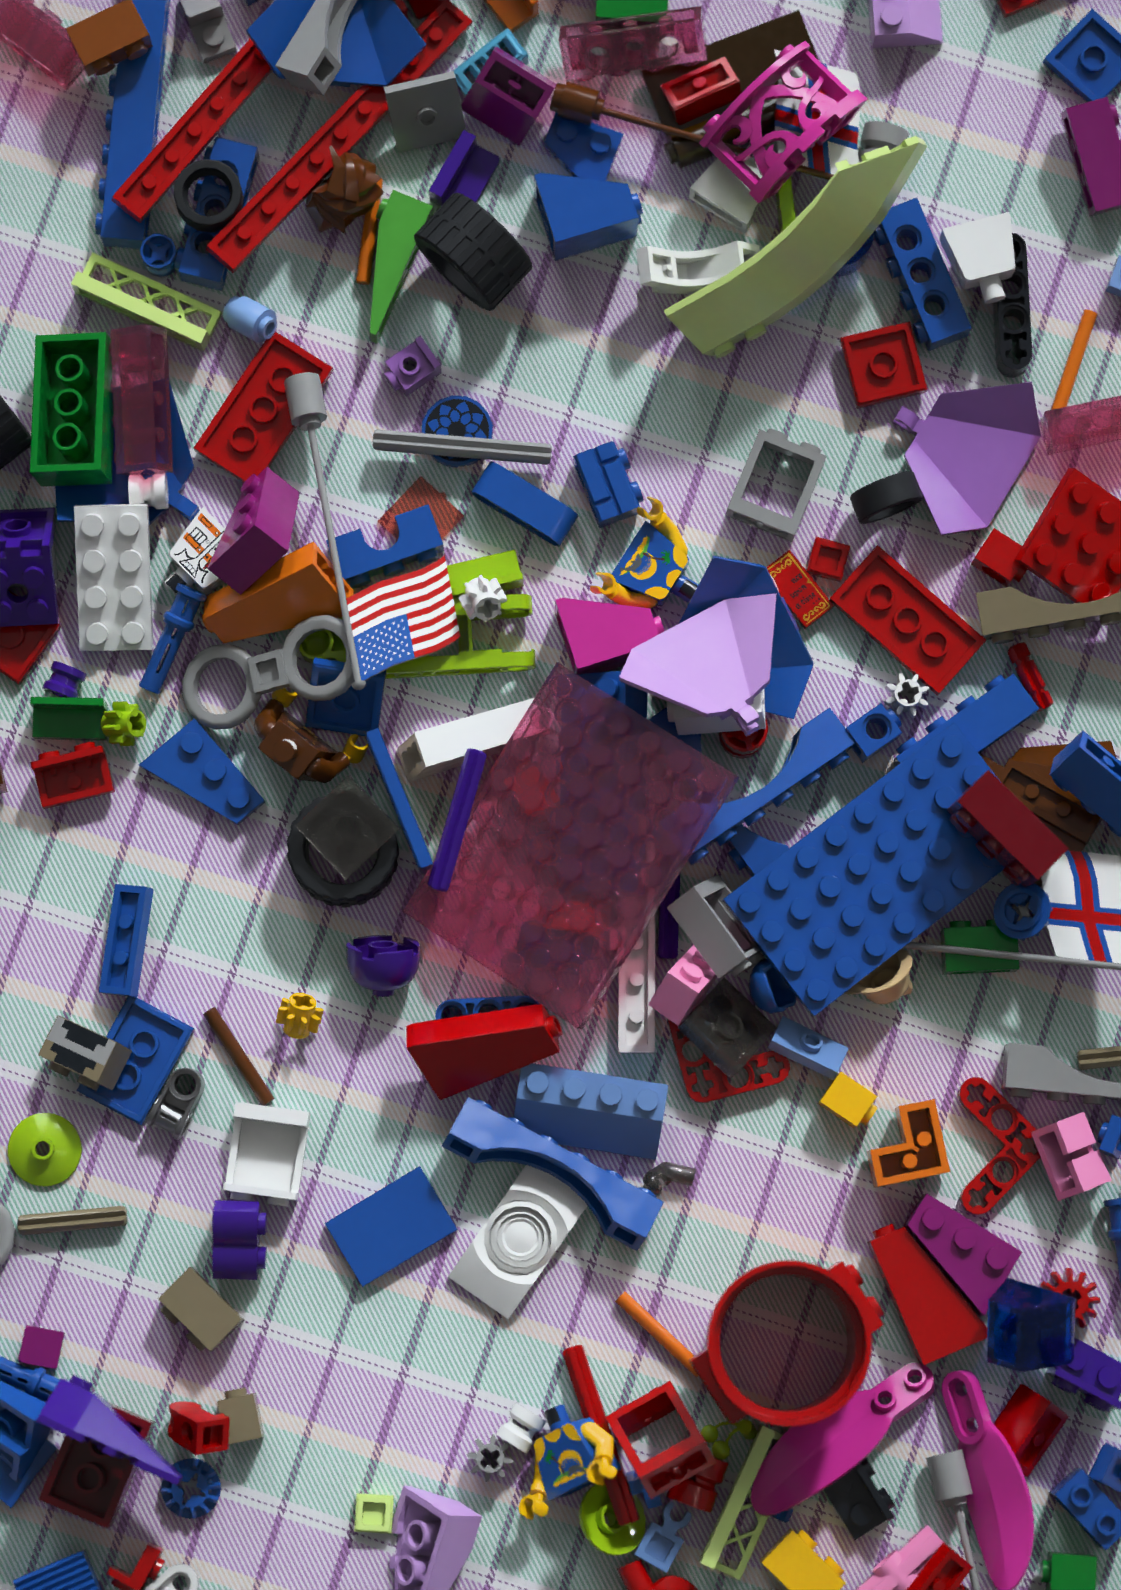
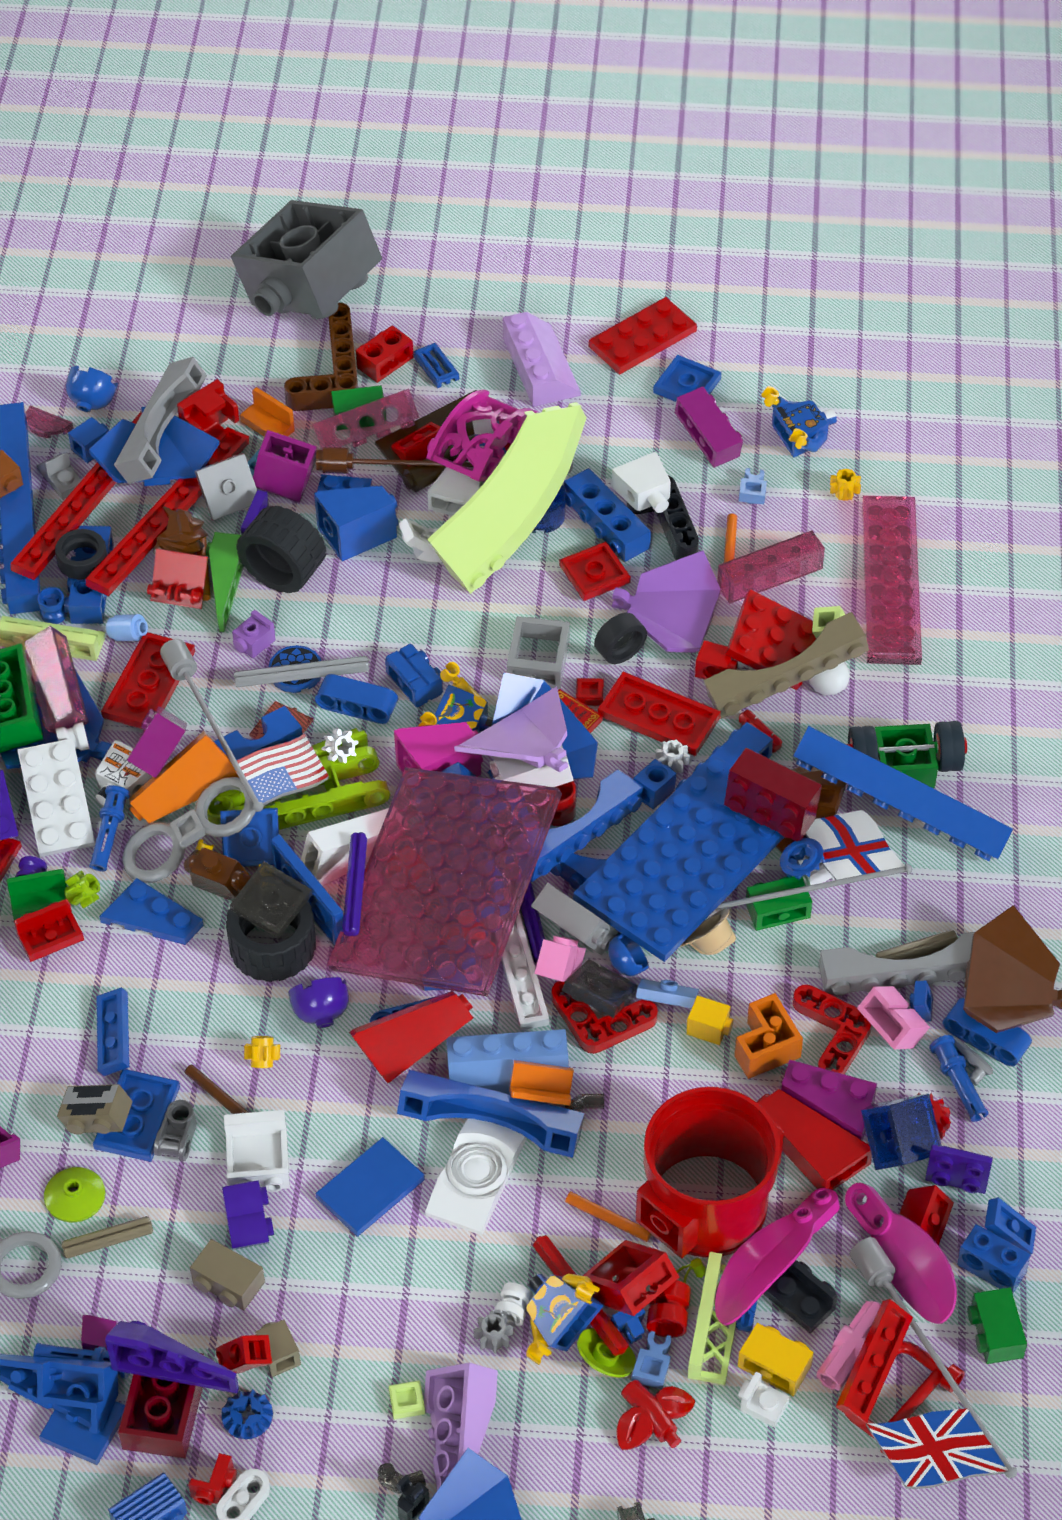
camera: 10 degrees left, 30 degrees down
none -> hinge [147,548,208,609]
none -> orange panel [509,1060,574,1106]

